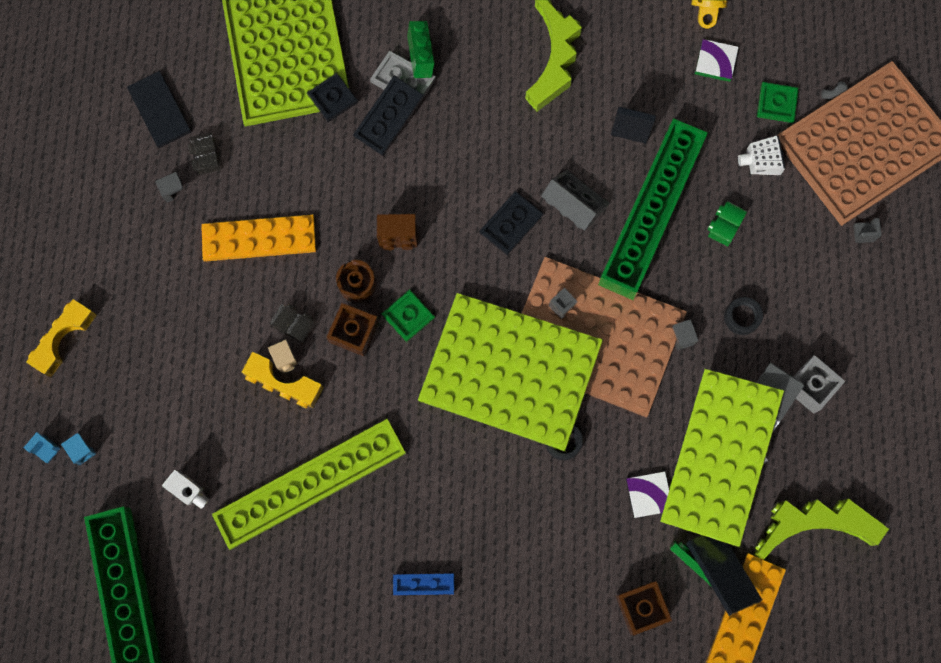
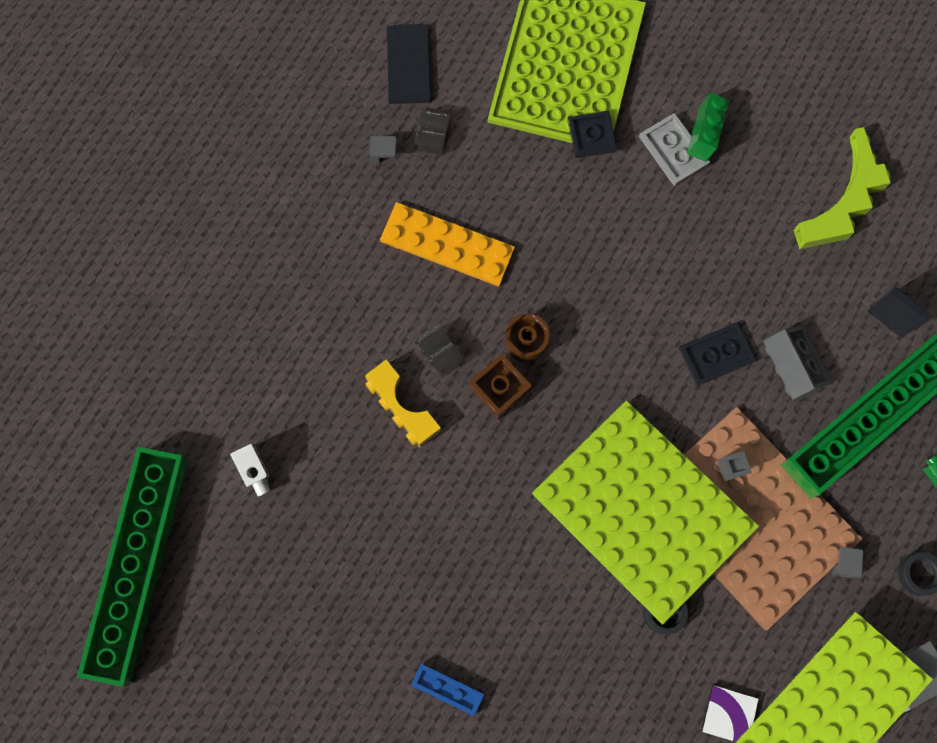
camera: 20 degrees right, 0 degrees up
dark azure panel [23,432,61,463] -> none
yellow arch [26,299,97,378] -> none
dark azure panel [61,433,96,465] -> none
lime plate [212,419,406,550] -> none
tan brick [268,340,298,372] -> none
black tile [353,75,425,156] -> none
reddish brown brick [377,214,417,250] -> none
green tile [381,290,435,343] -> none

